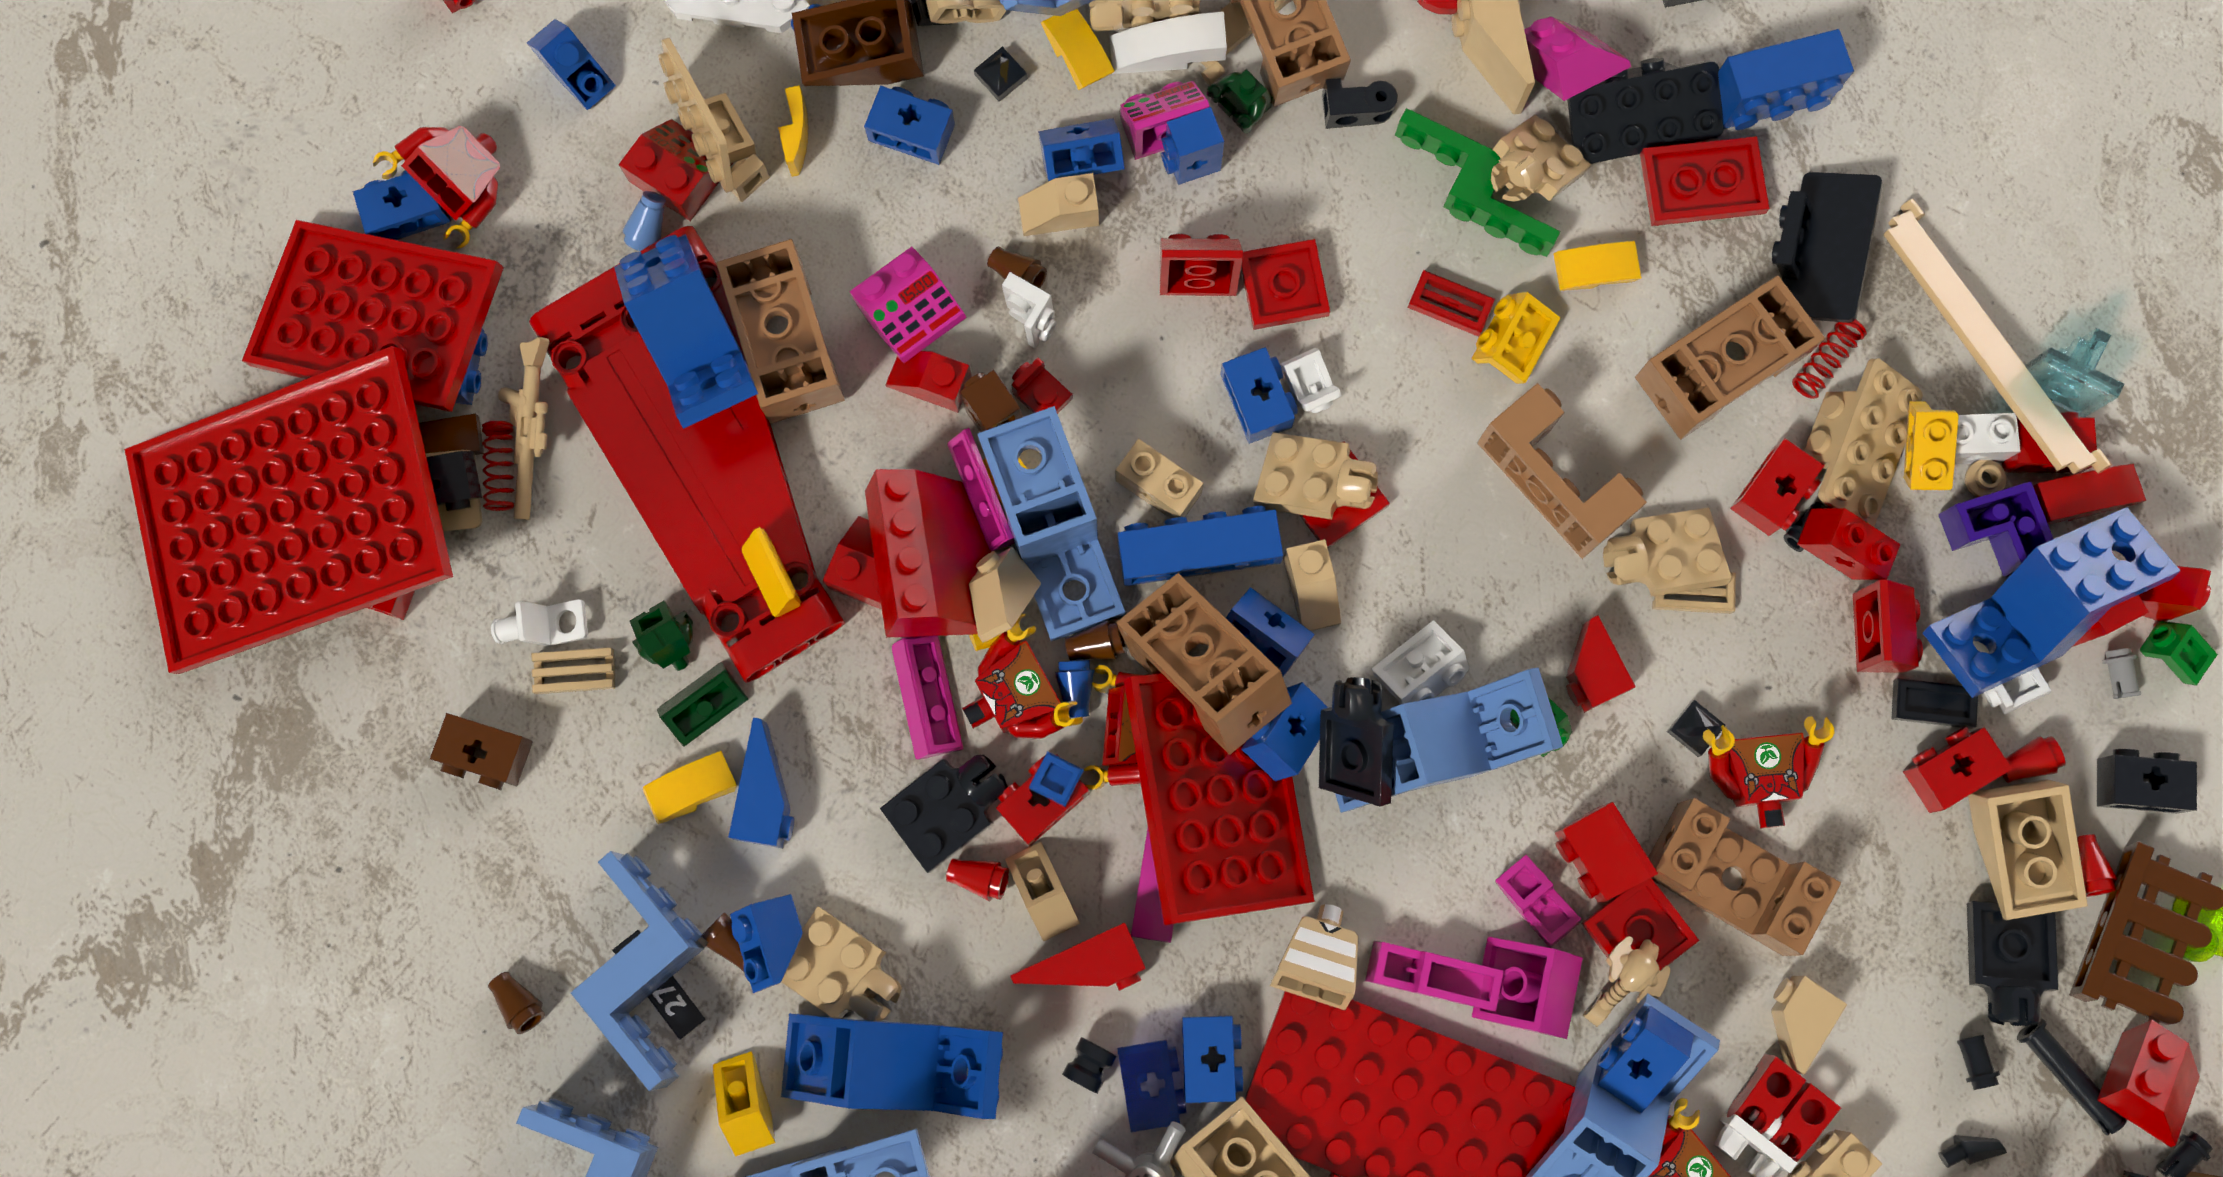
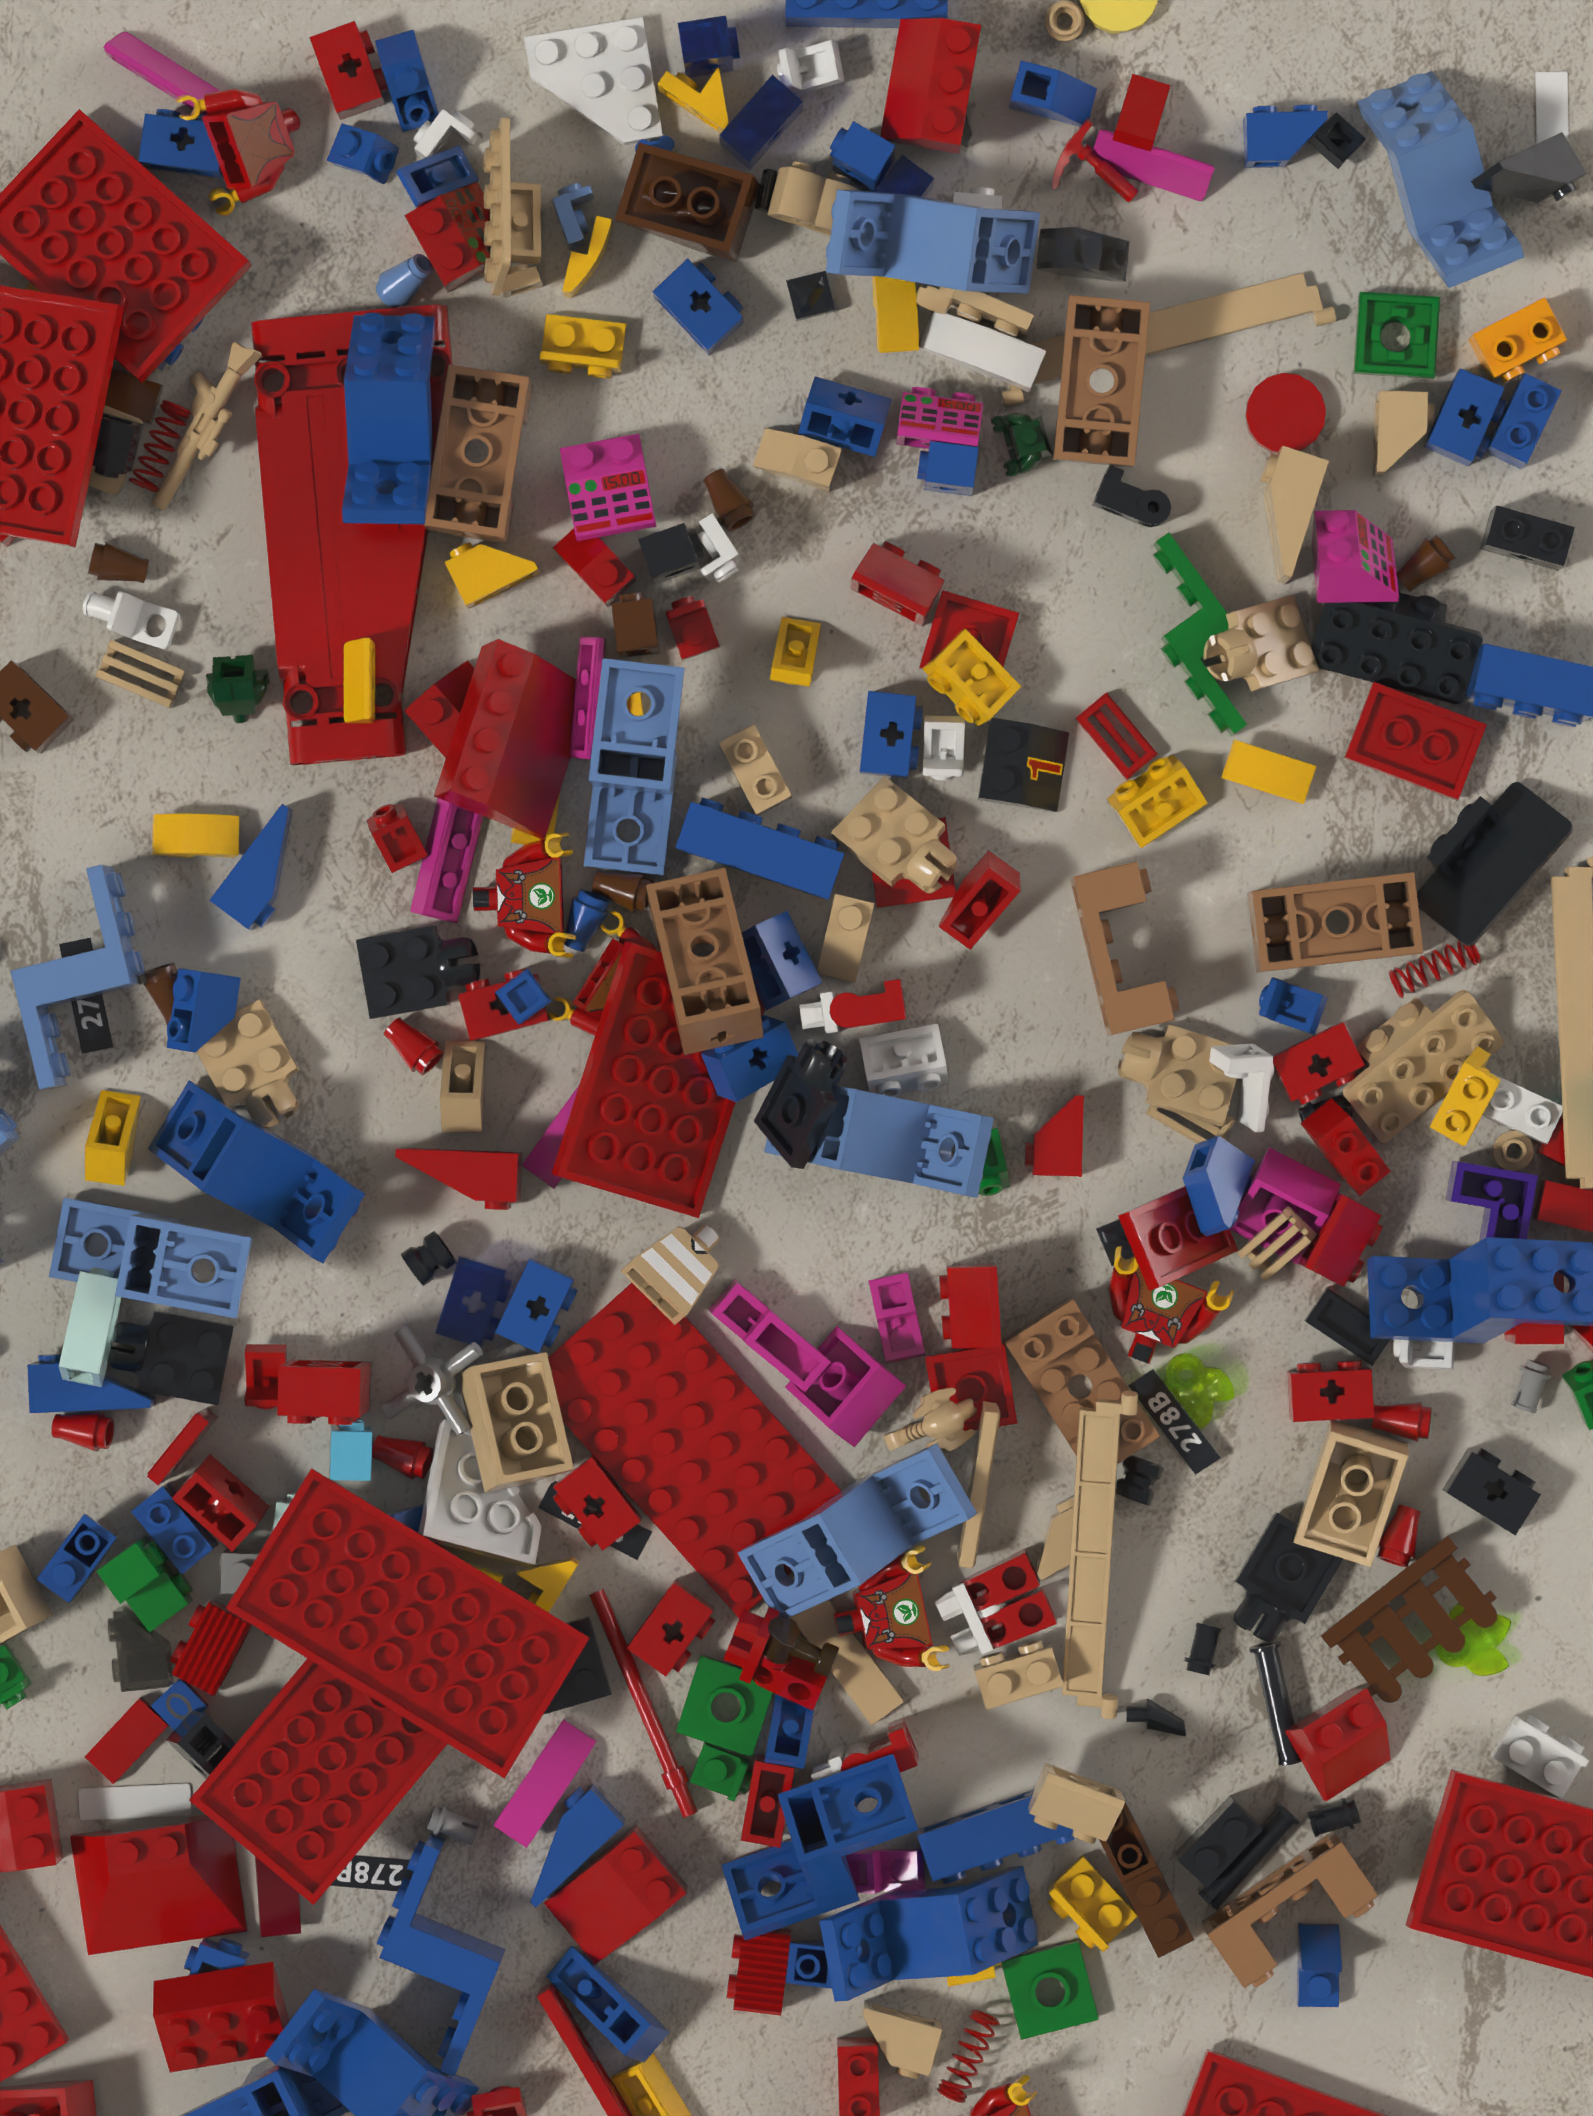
camera: 25 degrees right, 10 degrees up
dark green slope [657,662,748,747] -> none
tan slope [969,547,1041,643] -> none
blue brick [1598,1006,1694,1113] -> none
none -> reddish brown cone [88,541,149,583]
none -> dark pink slope [103,32,220,115]
none -> red brick [309,21,389,120]
none -> blue bracket [327,123,399,184]
none -> red bracket [366,803,428,873]
none -> blue slope [396,145,479,208]
none -> white bracket [414,109,477,159]
none -> yellow slope [444,542,540,609]
none -> yellow bracket [539,314,627,379]
none -> medium blue bracket [552,183,594,250]
none -> black brick [638,523,704,585]
none -> yellow slope [770,617,821,687]
none -> red hips [799,979,907,1034]
none -> yellow bracket [922,629,1022,726]
none -> red slope [939,850,1021,950]
none -> tan tile [957,1401,1001,1569]
none -> black slope [978,718,1070,812]
none -> tan piece [1062,1391,1138,1719]
none -> black wheel [1115,1455,1164,1506]
none -> red plate [1118,1186,1239,1291]
none -> black sticker [1128,1369,1221,1475]
none -> clear neon green plate [1163,1353,1235,1429]
none -> blue slope [1183,1136,1255,1236]
none -> white bracket [1209,1044,1274,1132]
none -> dark pink slope [1230,1147,1341,1264]
none -> tan tile [1237,1206,1317,1281]
none -> blue bracket [1259,977,1328,1035]
none -> reddish brown cone [1396,534,1457,592]

